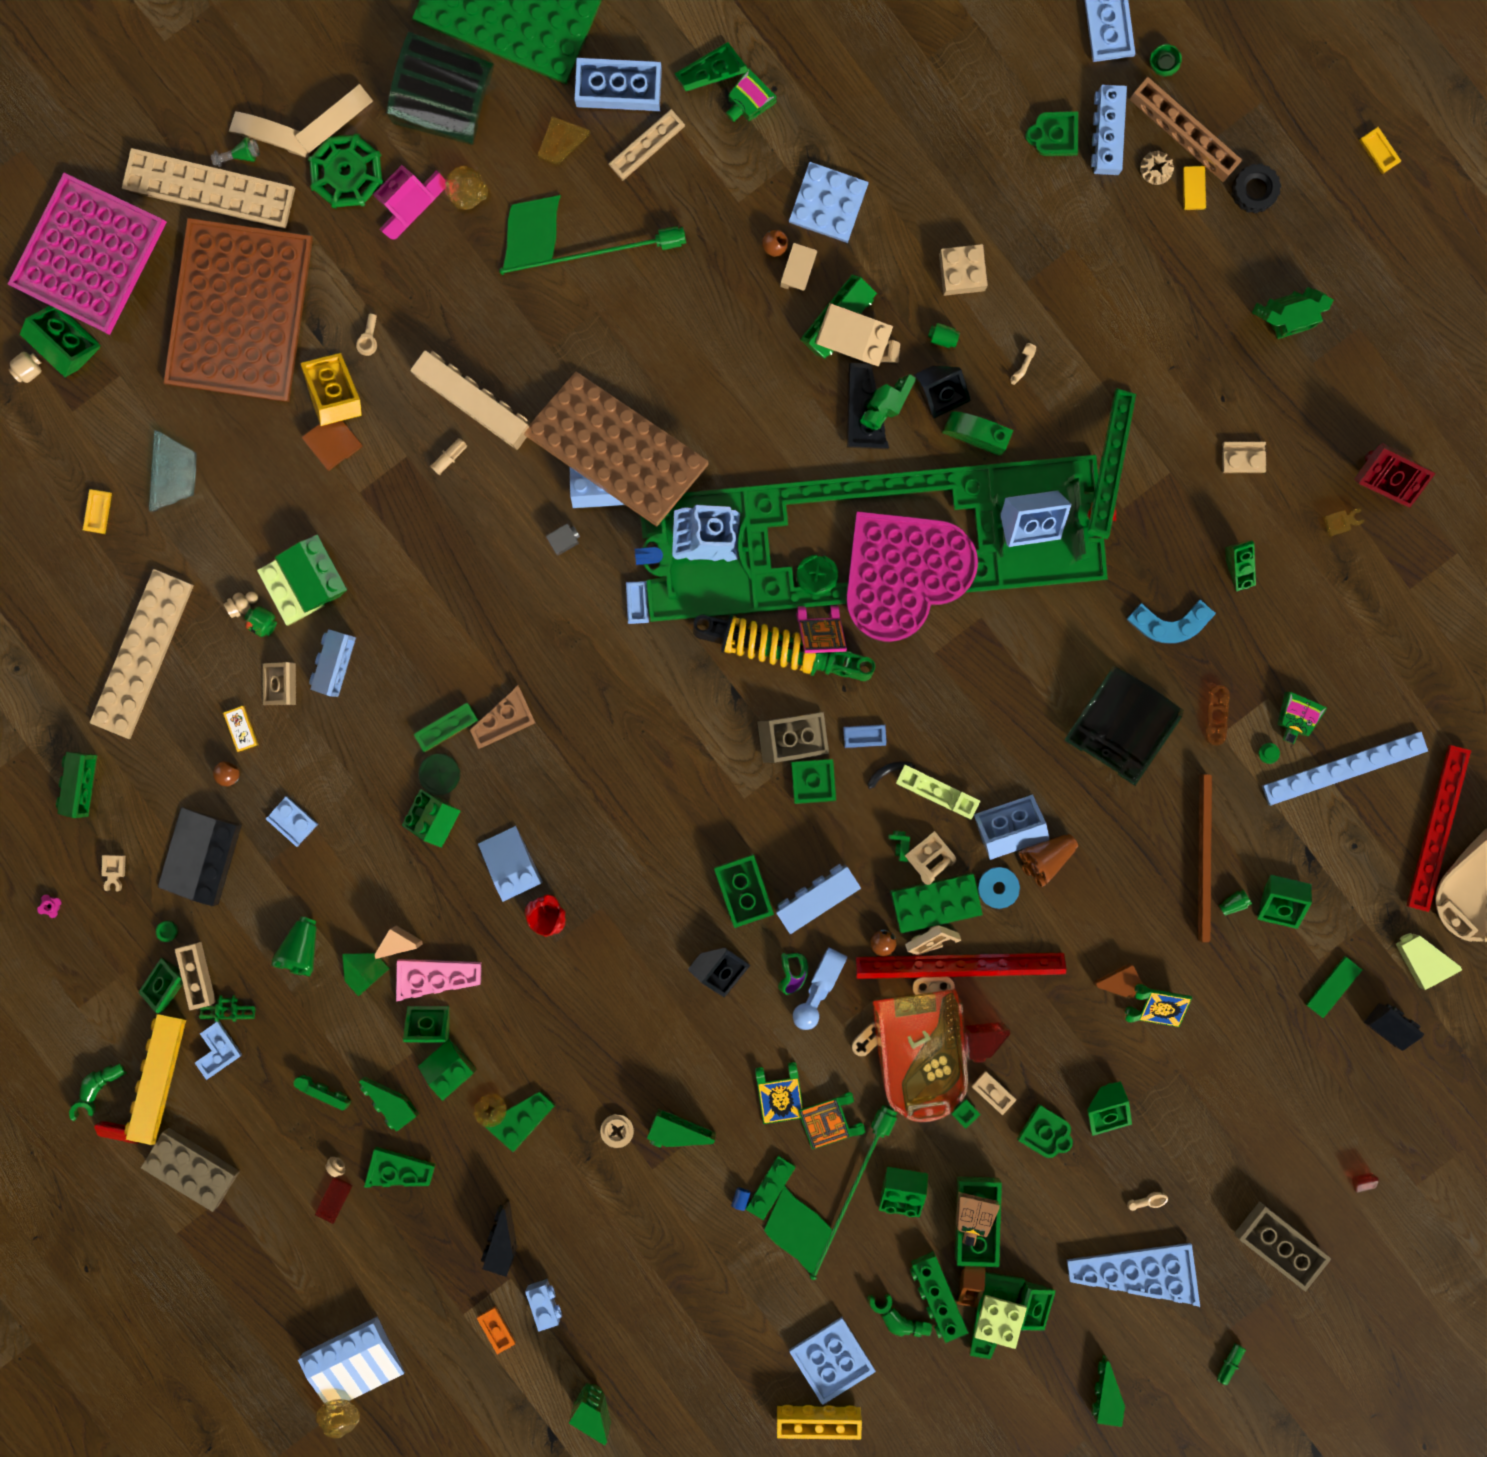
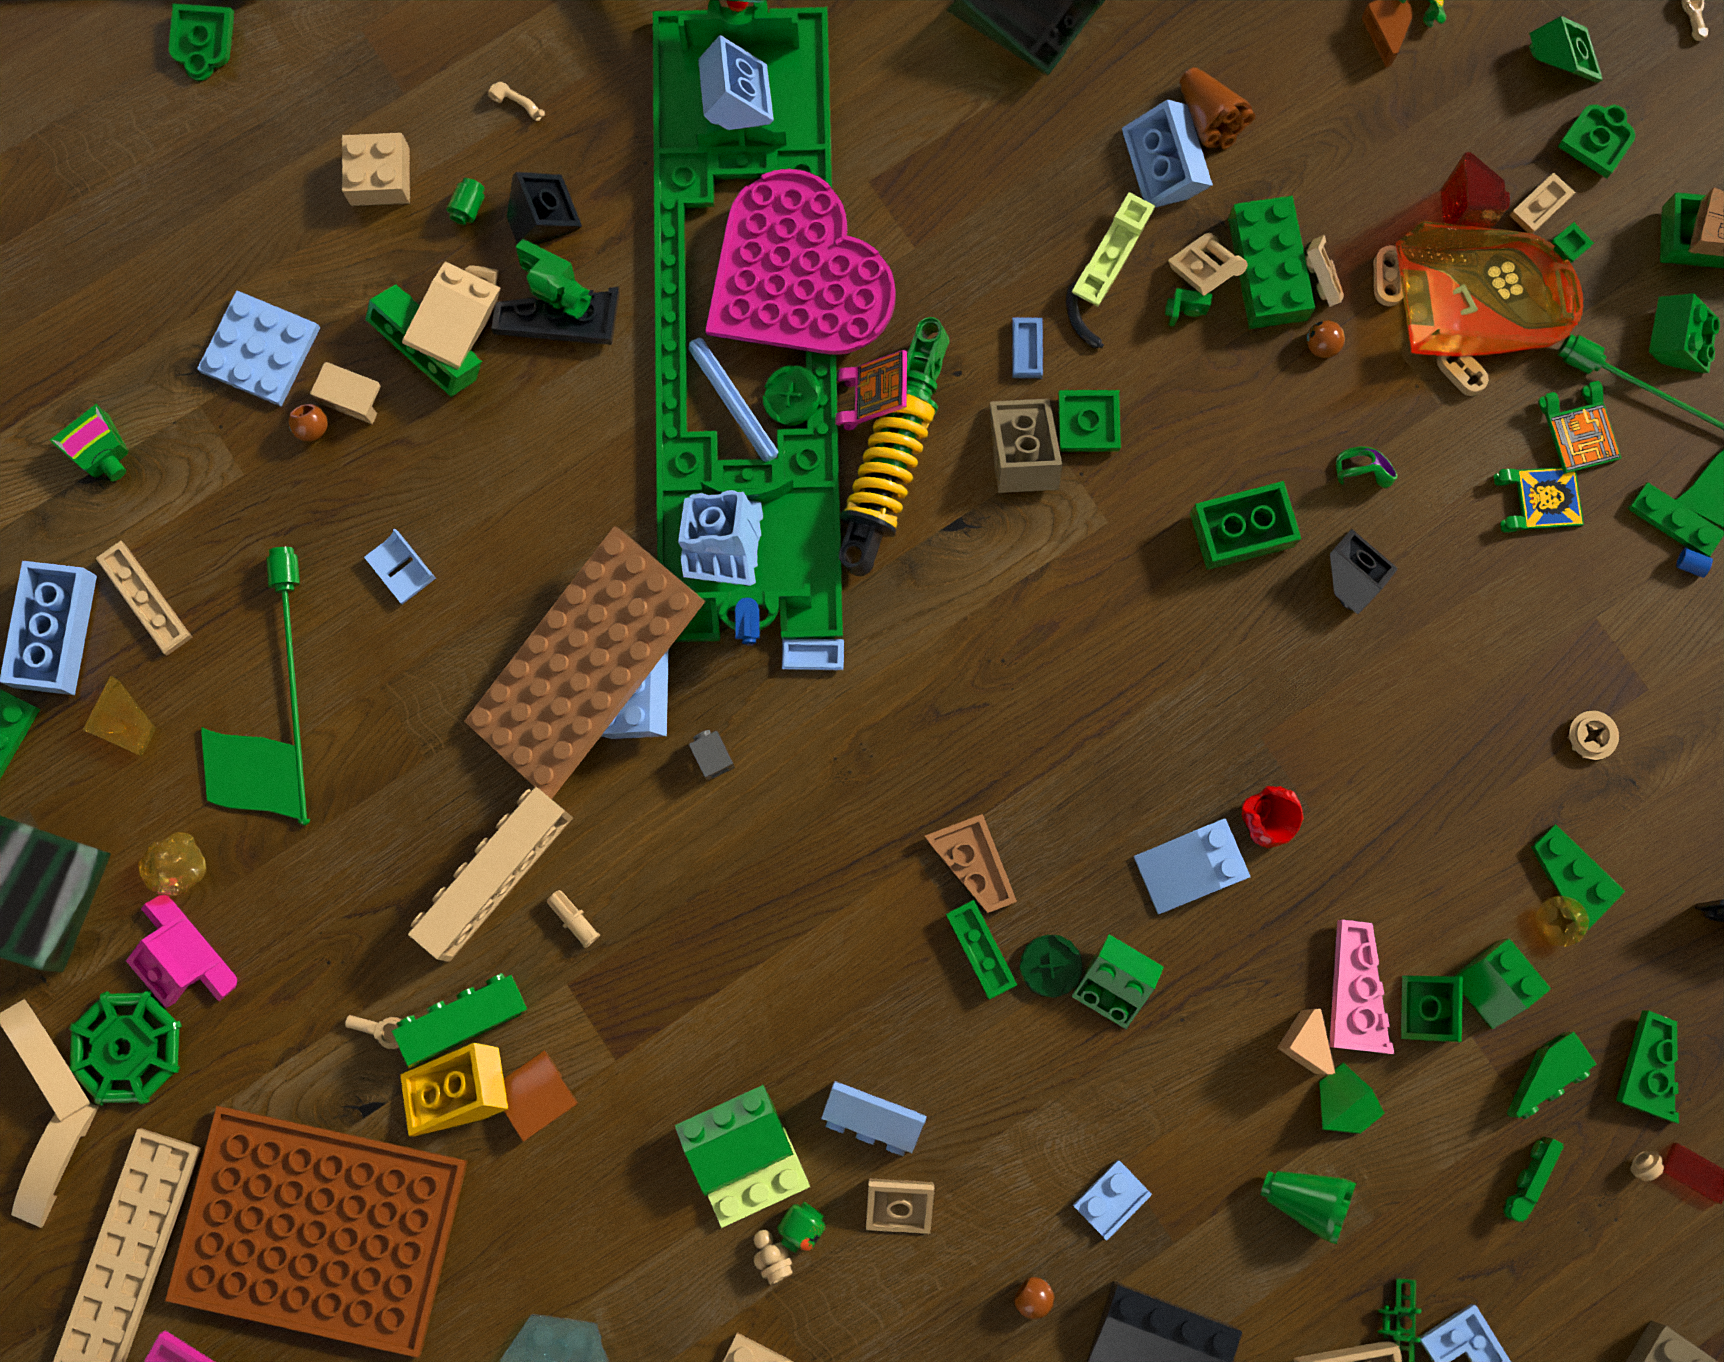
camera: 85 degrees left, 10 degrees down
piece [211,137,260,167] -> none
tile [223,706,258,752] -> none
green slope [647,1108,716,1148] -> none
green wing [675,42,749,91] -> none
light blue brick [776,864,861,934] -> none
light blue beam [793,947,847,1030] -> none
red plate [856,953,1067,979] -> none
green brick [942,411,1014,456] -> none
dark azure tile [978,867,1020,909] -> none
none -> light blue piece [364,529,436,604]
none -> green brick [392,973,527,1068]
none -> light blue axle [688,337,778,462]

